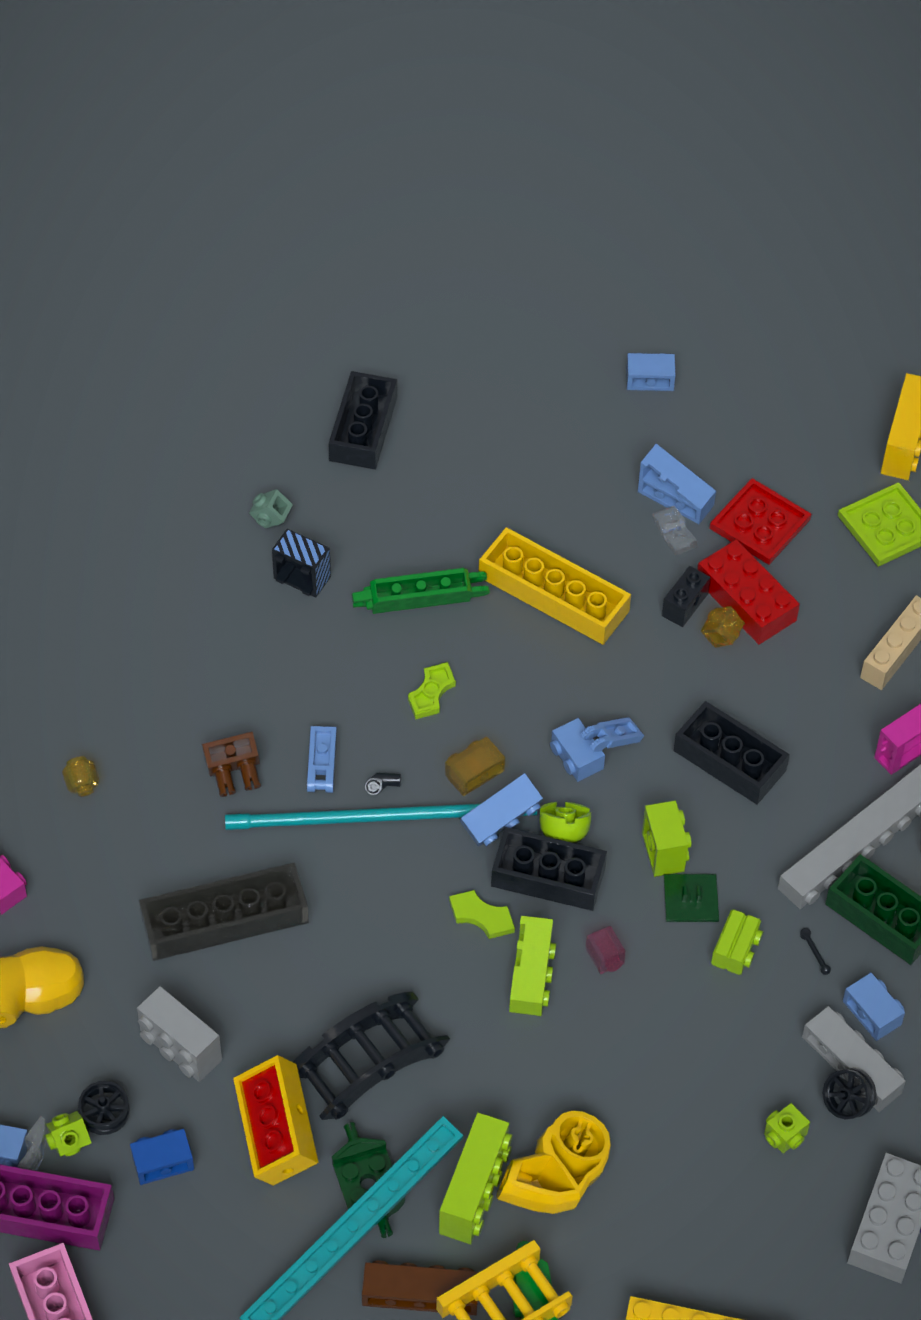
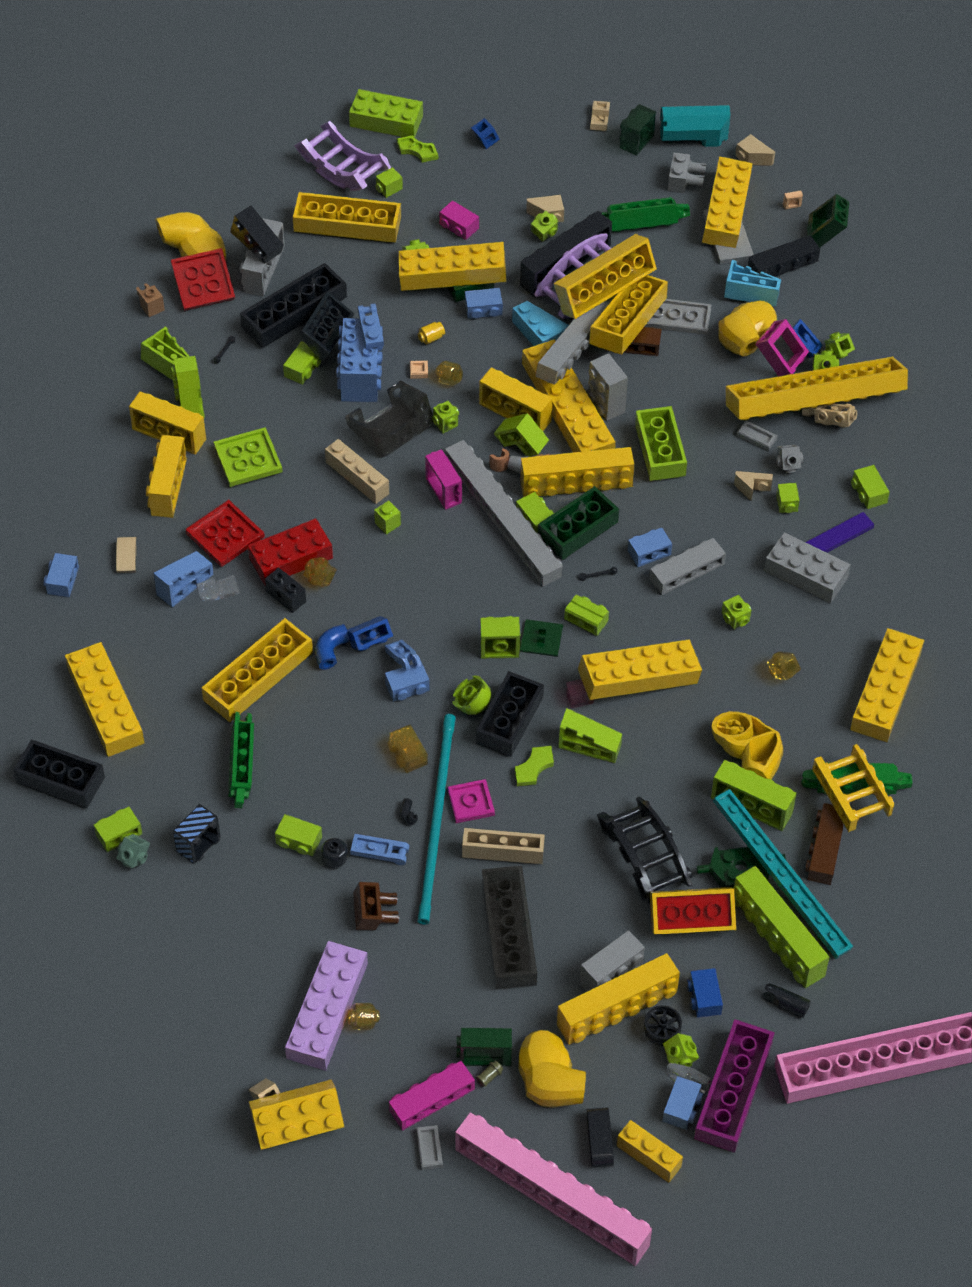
camera: 80 degrees left, 0 degrees up
lime tile [408,662,456,720] -> none
medium blue brick [460,773,543,847] -> none
black brick [673,701,790,805] -> none
black wheel [822,1068,877,1120] -> none
none -> yellow brick [65,642,145,757]
none -> lime brick [94,807,142,852]
none -> tan slope [116,537,137,573]
none -> yellow brick [146,435,187,518]
none -> lime brick [275,814,322,856]
none -> lavender brick [285,941,368,1071]
none -> blue cylinder [314,624,349,670]
none -> black head [321,838,348,868]
none -> blue brick [347,616,393,651]
none -> lime brick [374,501,401,534]
none -> dark pink tile [447,779,495,823]
none -> dark green window [456,1028,512,1066]
none -> tan brick [462,828,545,864]
none -> olive pin [476,1061,503,1087]
none -> lime brick [516,492,554,533]
none -> yellow brick [557,953,680,1045]
none -> yellow brick [578,639,702,700]
none -> lime brick [734,866,830,988]
none -> black piece [763,983,811,1018]
none -> clear yellow brick [767,651,801,680]

